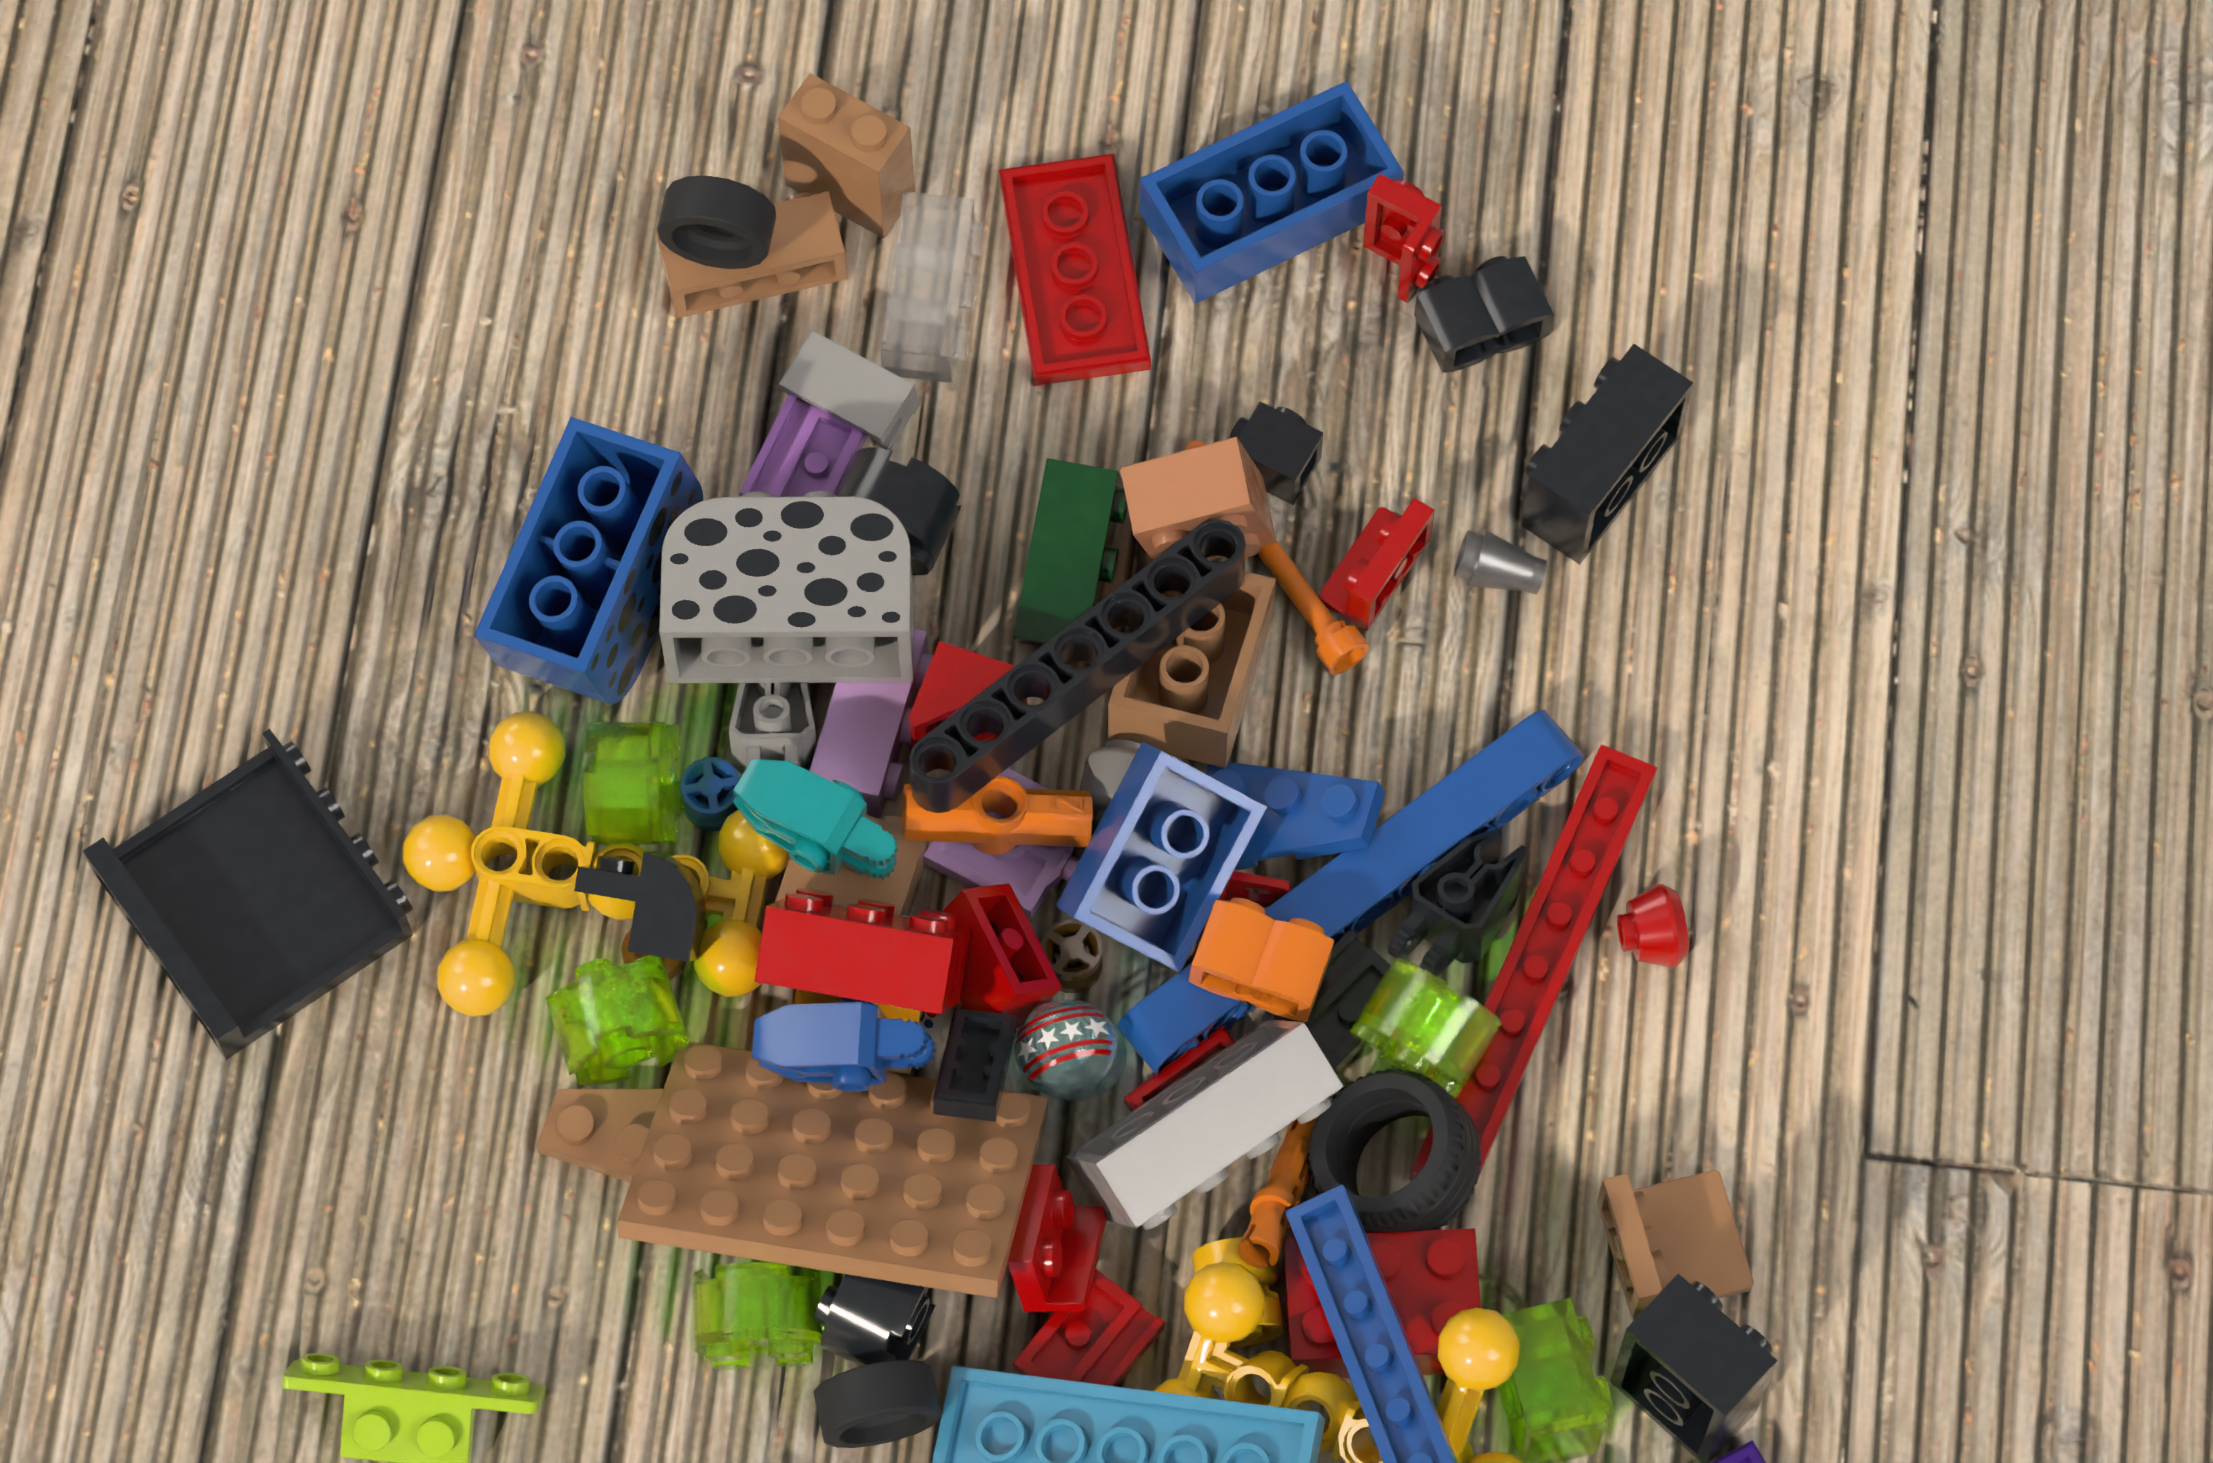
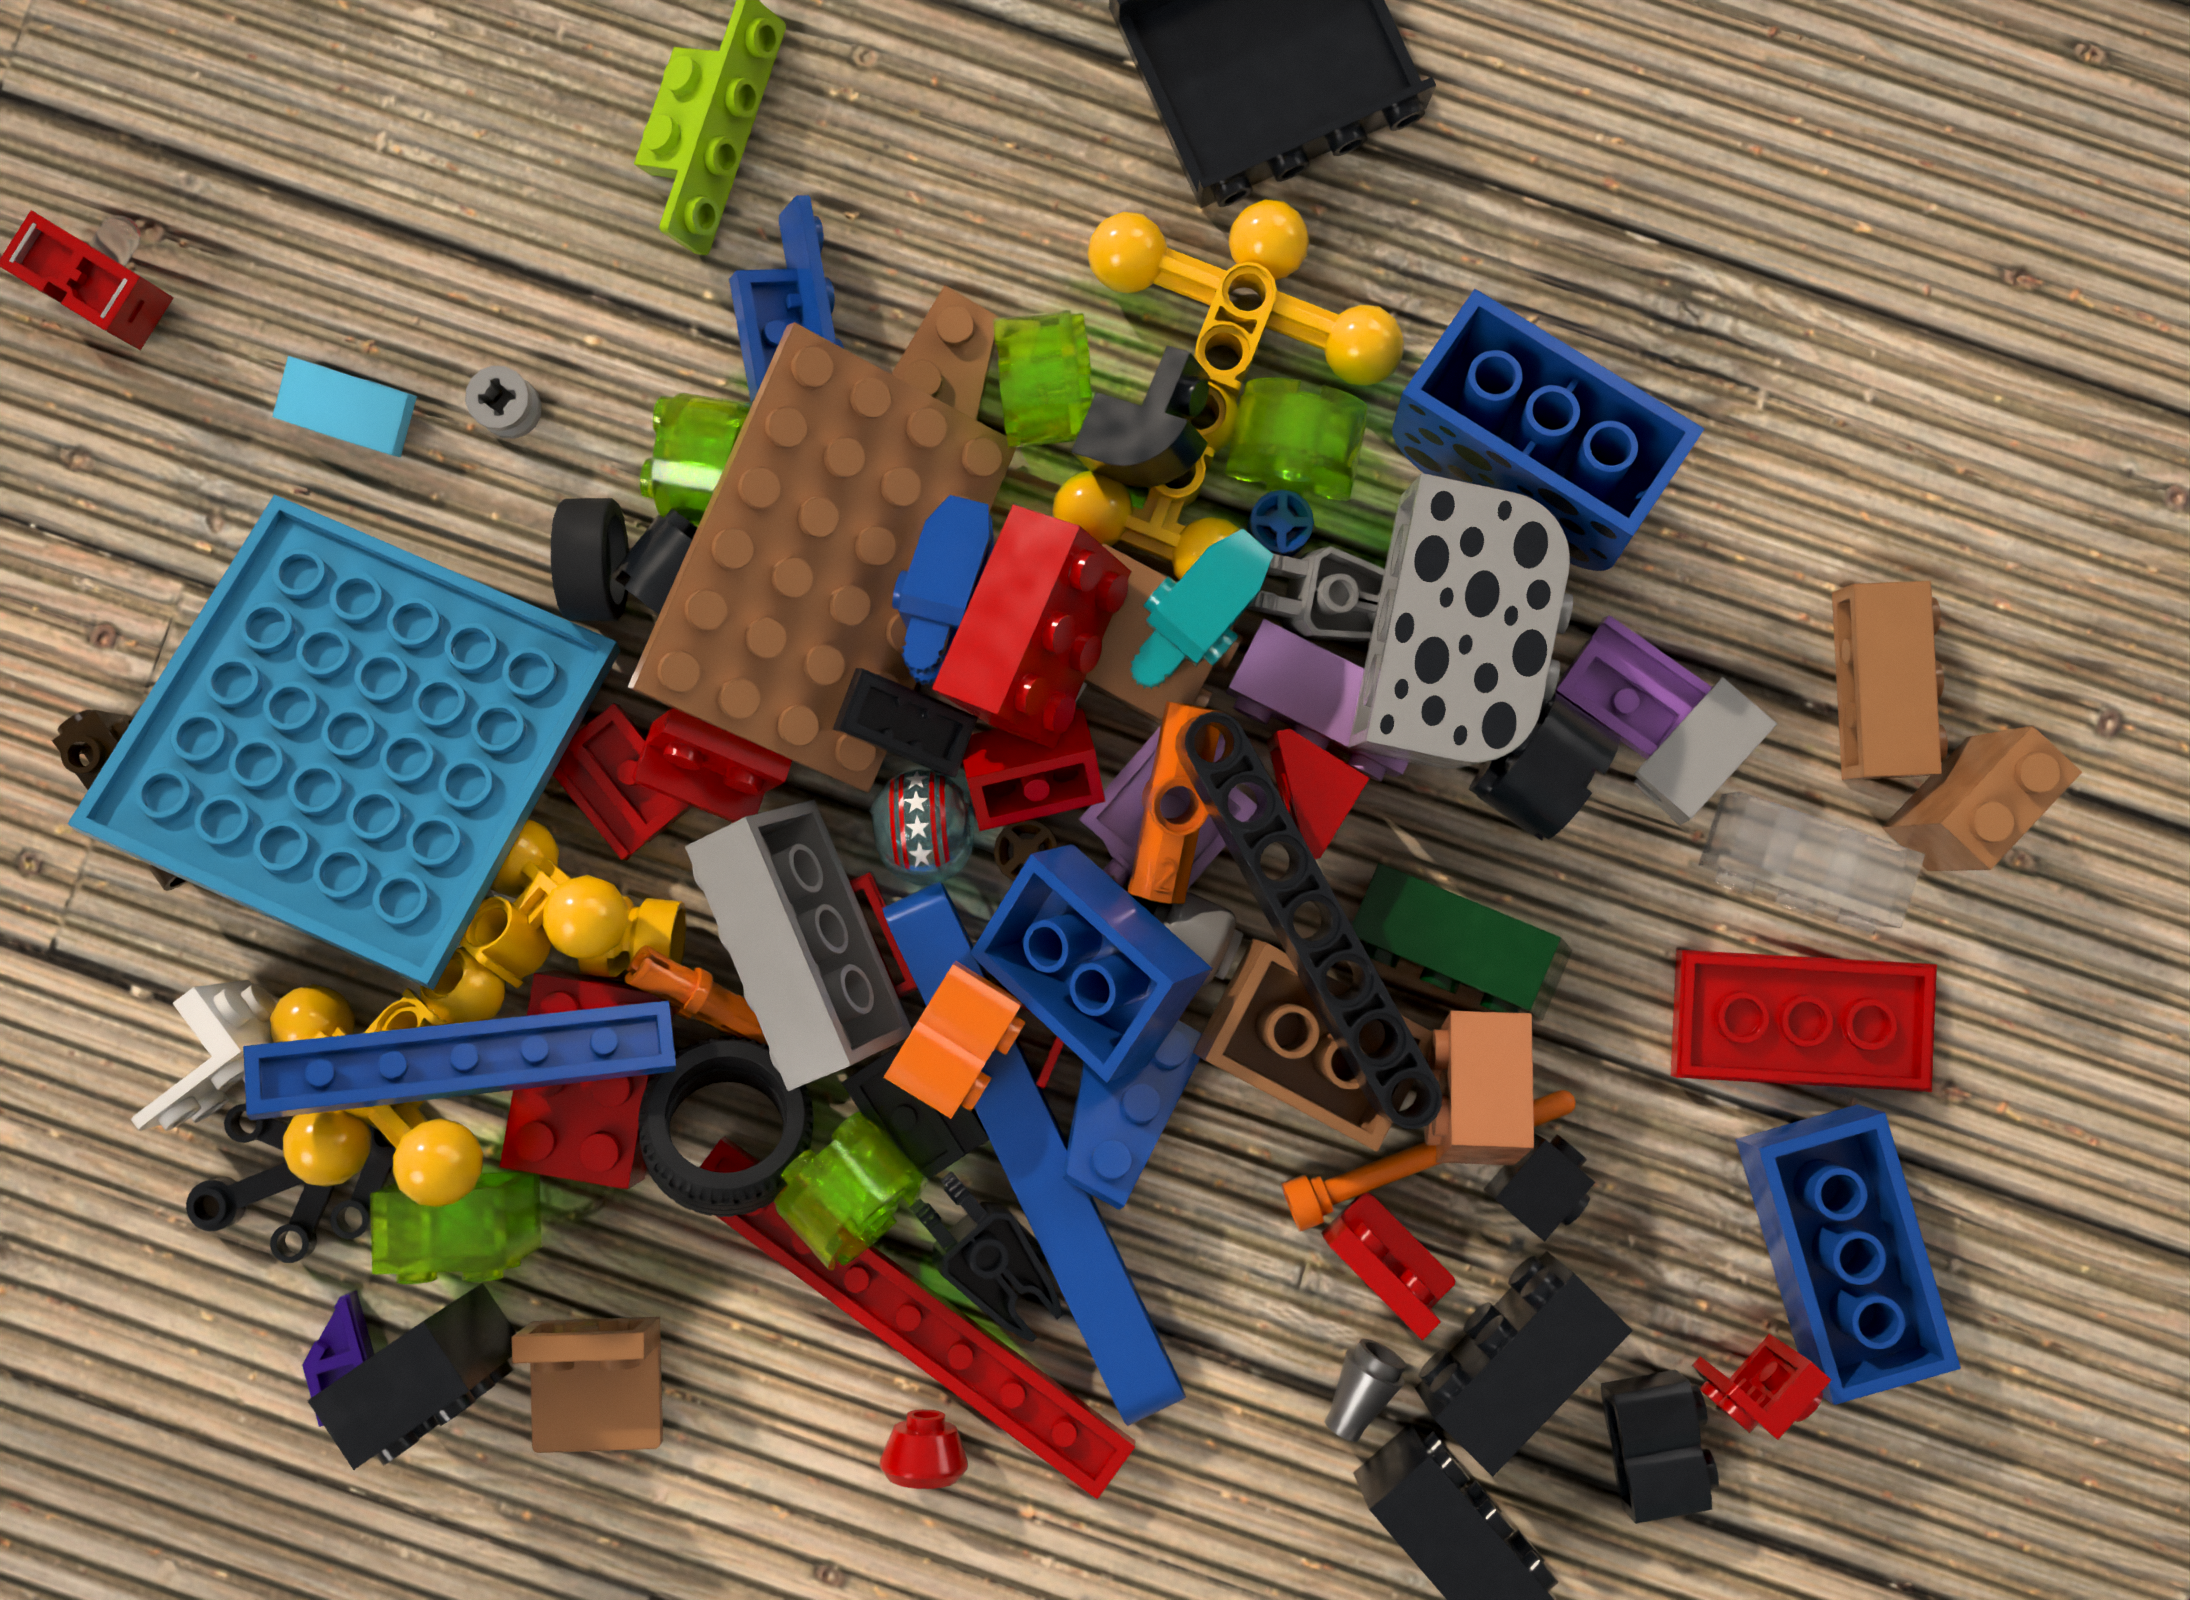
camera: 105 degrees right, 20 degrees up
black tyre [657,176,776,269] -> none
none -> blue bracket [729,195,844,402]
none -> black brick [1415,1251,1633,1477]

